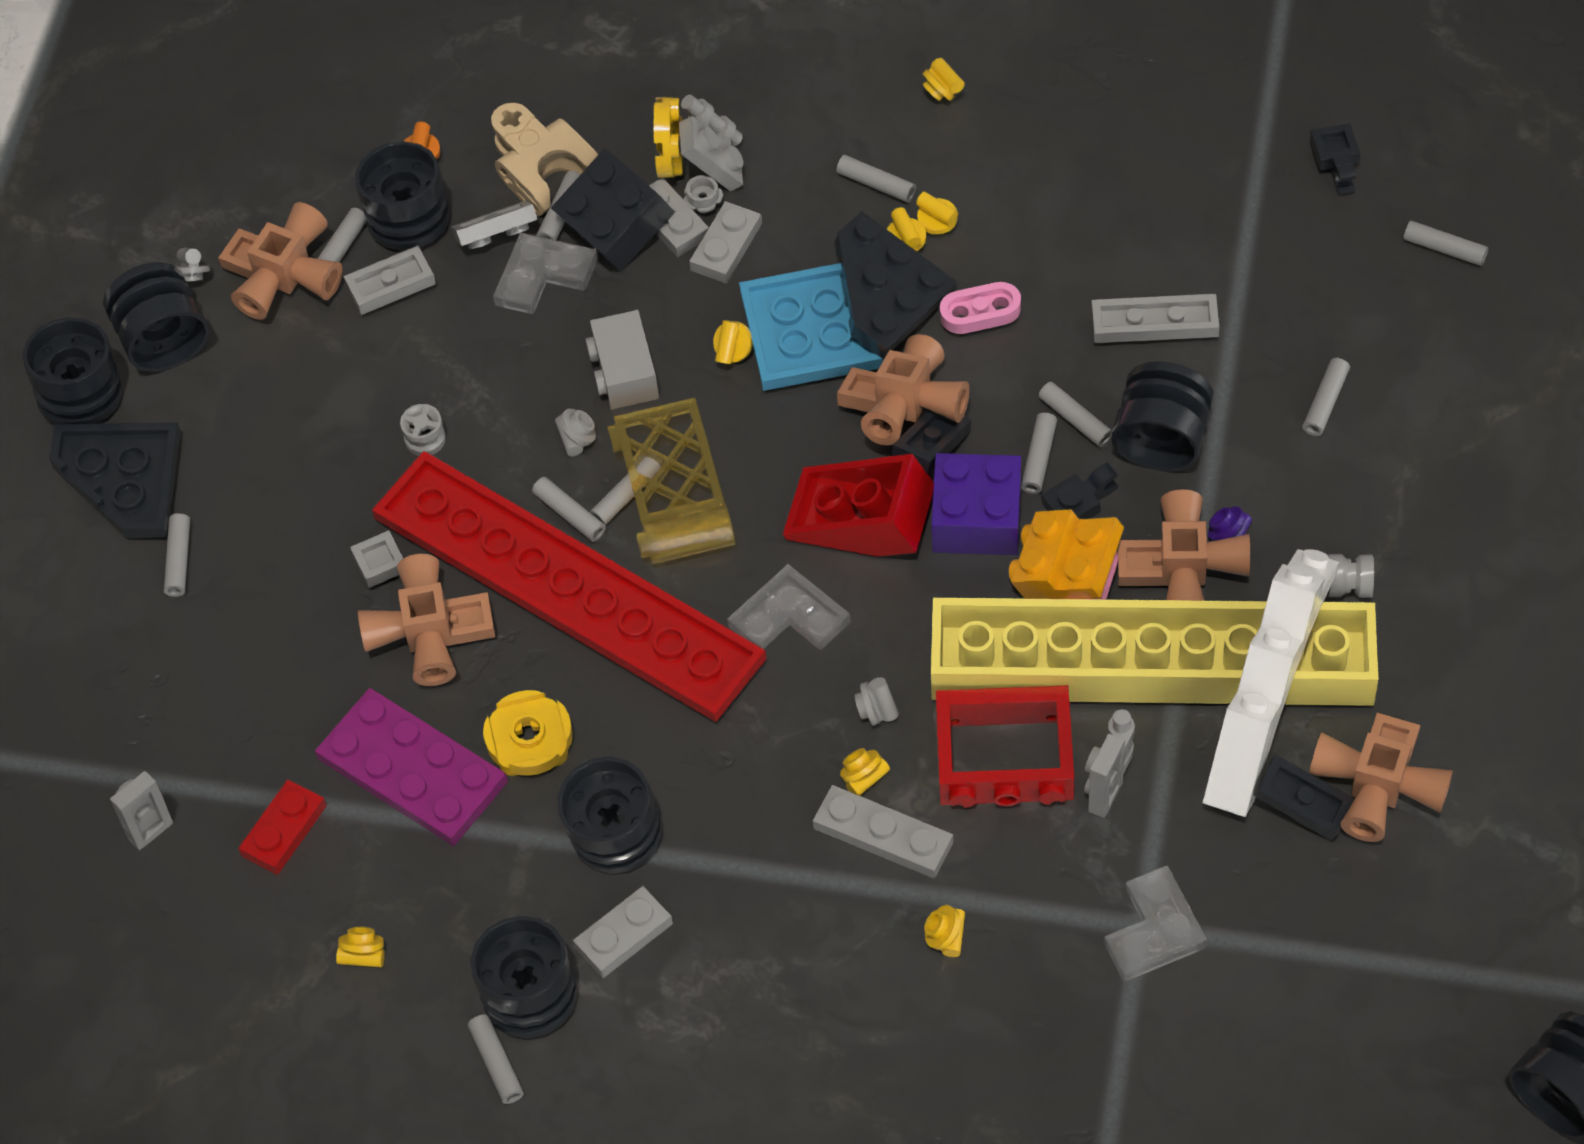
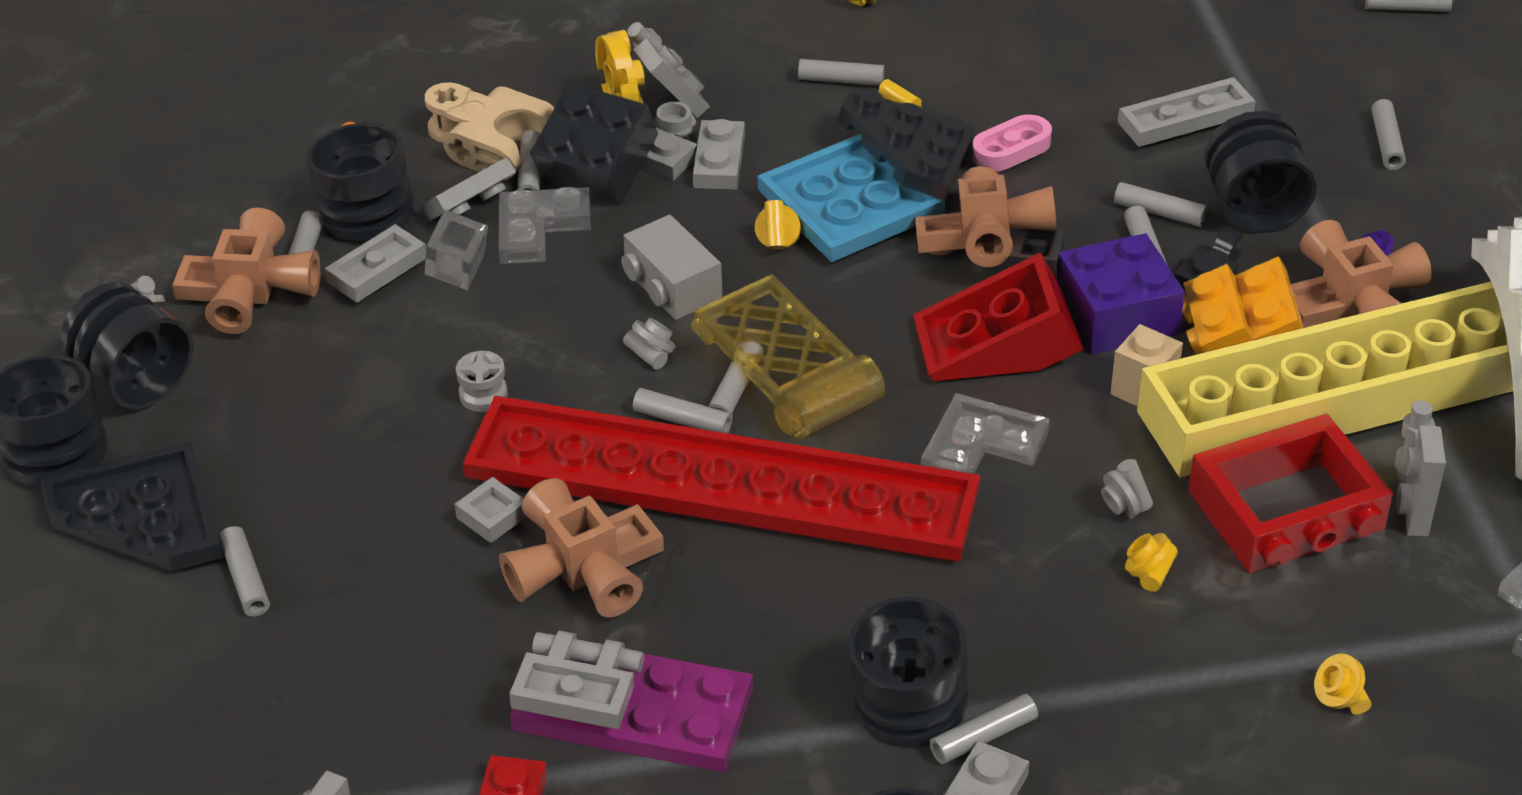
camera: 25 degrees left, 15 degrees down
yellow plate [483,690,573,776] -> none
light grey plate [813,785,954,879] -> none
yellow plate [916,192,958,234] -> none
none -> clear brick [424,209,488,290]
none -> light grey plate [509,630,644,729]
none -> light grey piece [930,694,1038,765]
none -> tan brick [1111,324,1183,406]

